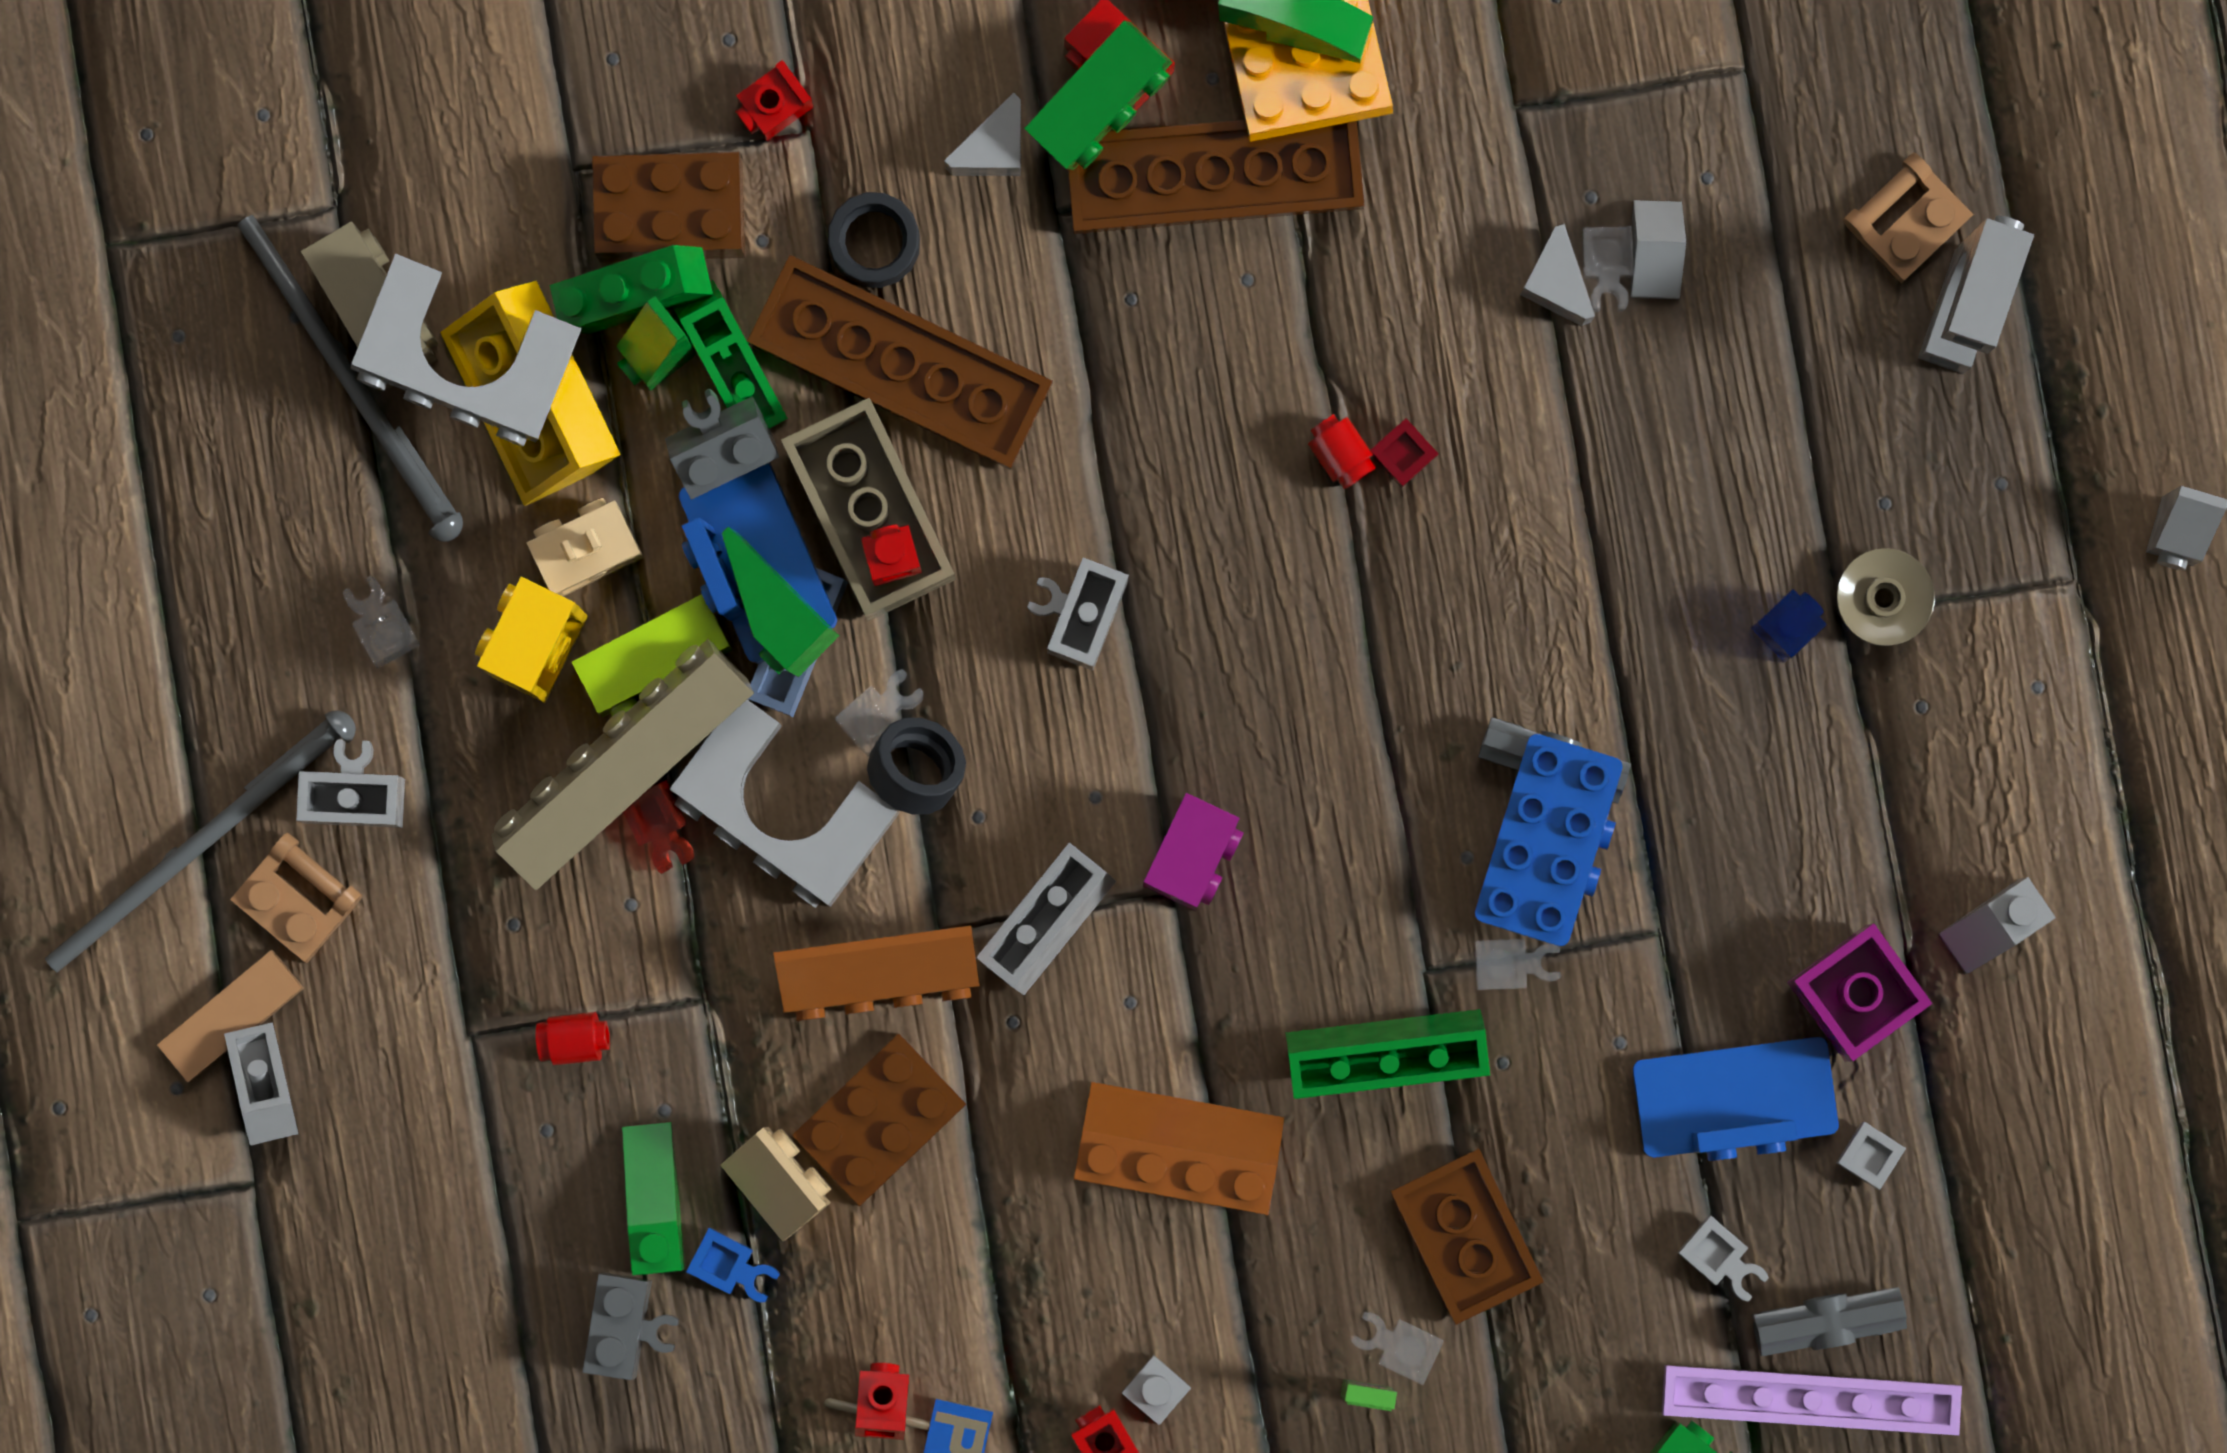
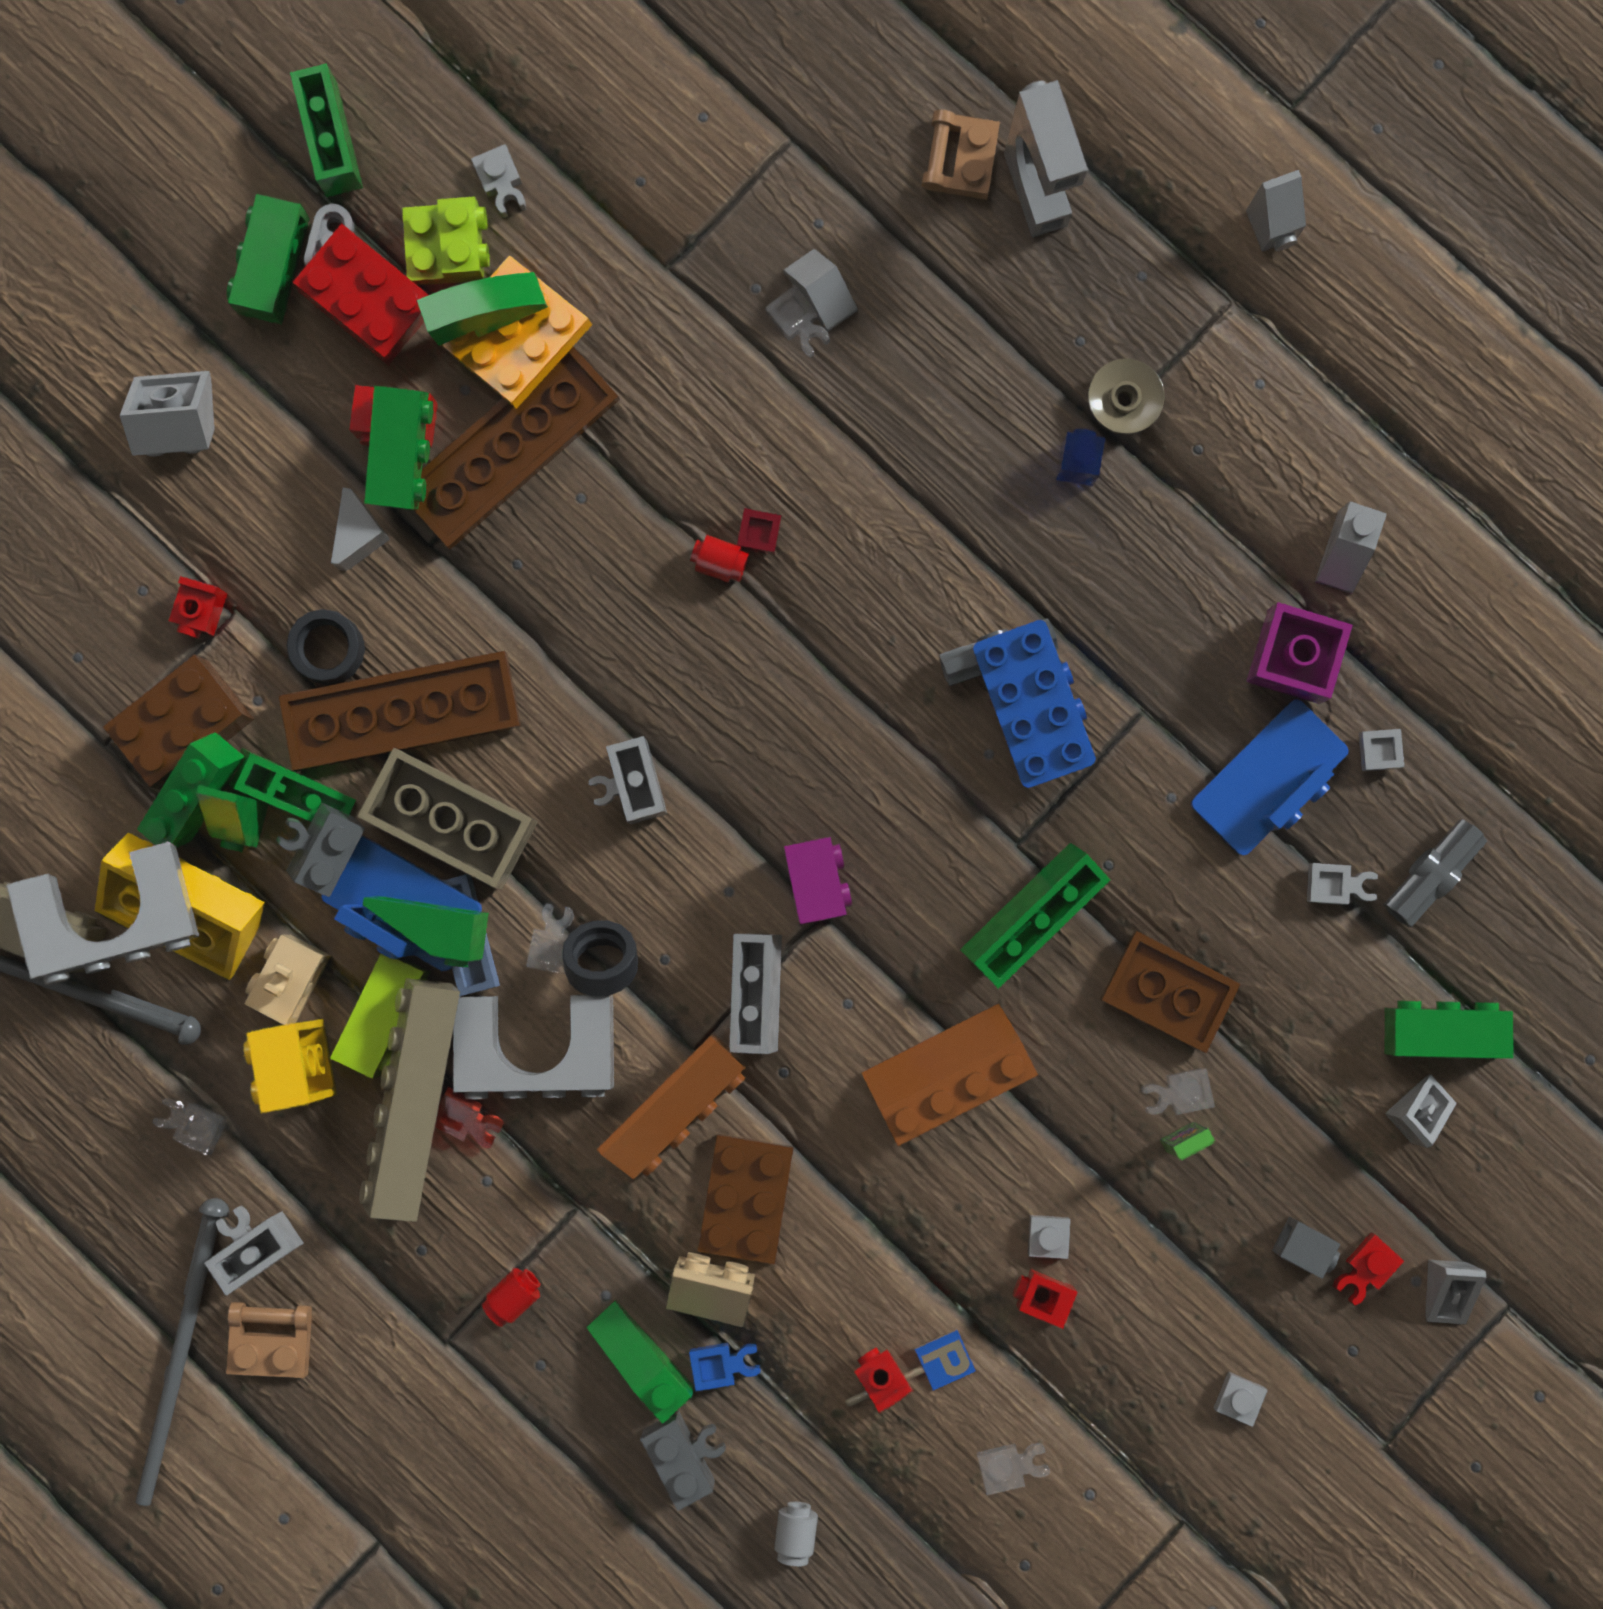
camera: 30 degrees left, 0 degrees up
medium nougat tile [157,950,304,1083] -> none
light grey slope [224,1022,298,1145] -> none
red brick [861,524,922,586] -> none
clear plate [1475,939,1561,990] -> none
light grey slope [1520,224,1595,326] -> none
lavender plate [1662,1365,1962,1435] -> none

